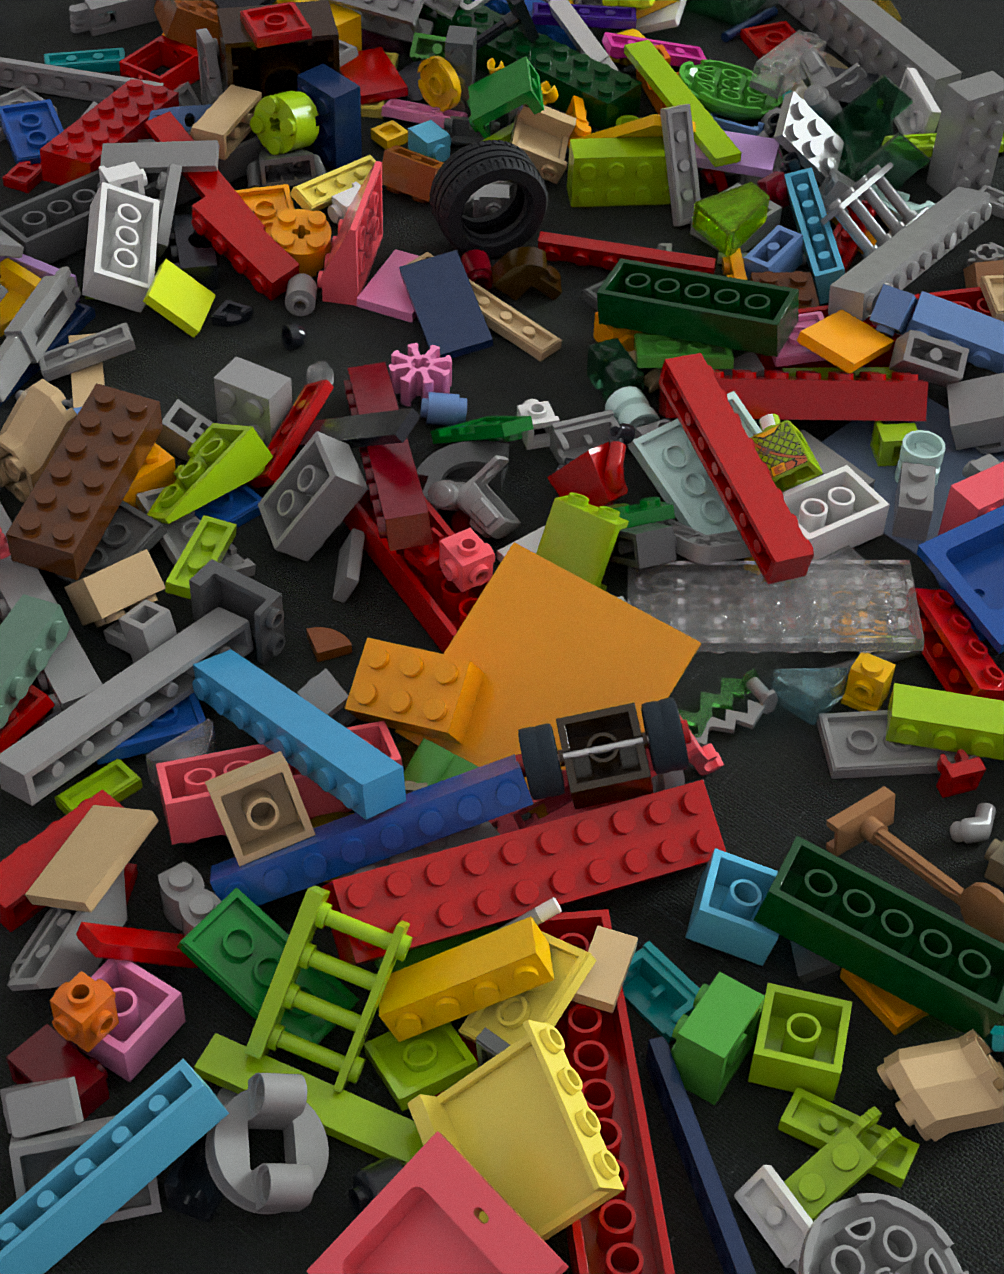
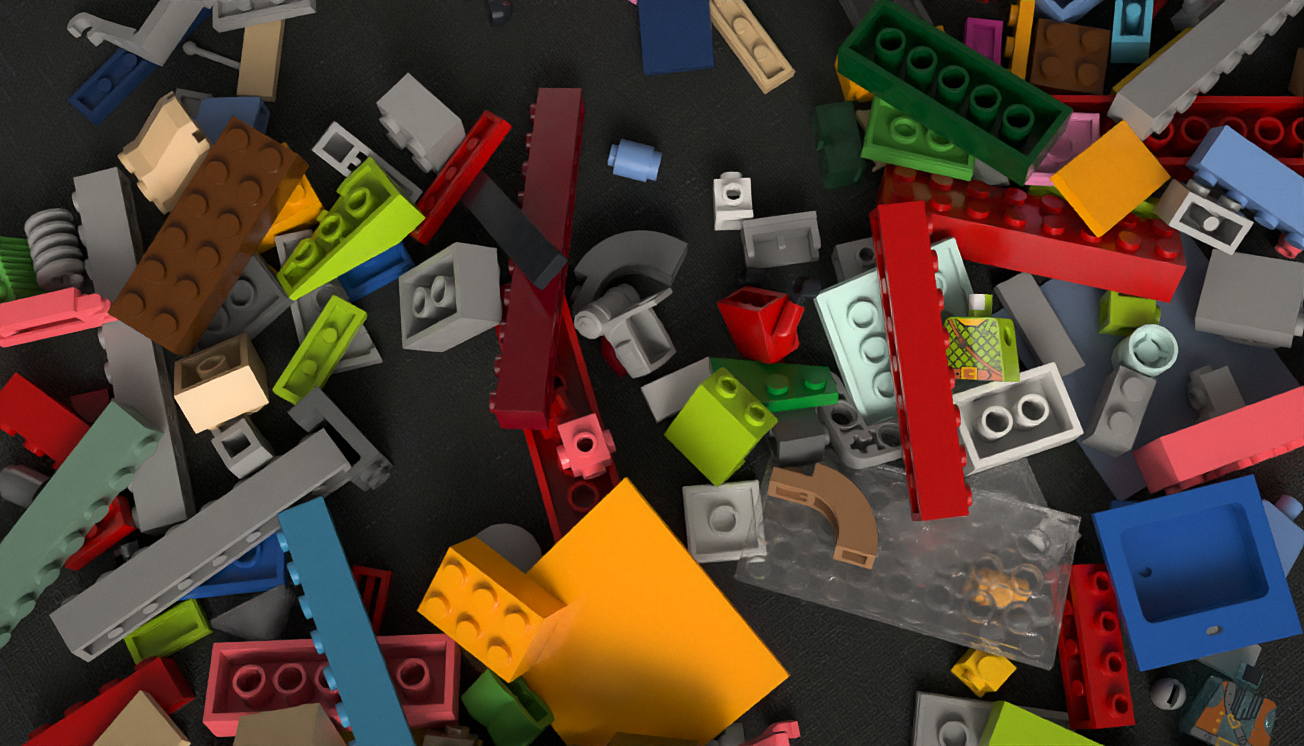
camera: 15 degrees right, 30 degrees up
light grey brick [297,669,357,727] -> none
dark orange tile [306,627,352,662] -> none
clear plate [307,361,334,385] -> none
light grey tile [333,528,365,603] -> none
bright pink gear [389,343,452,406] -> none
green wing [431,416,534,444] -> none
light aqua wheel [605,386,660,445] -> none
piece [678,668,779,747] -> none
clear light blue slope [770,667,848,726] -> none
medium blue brick [869,284,918,337] -> none
none -> medium nougat arch [768,463,878,569]

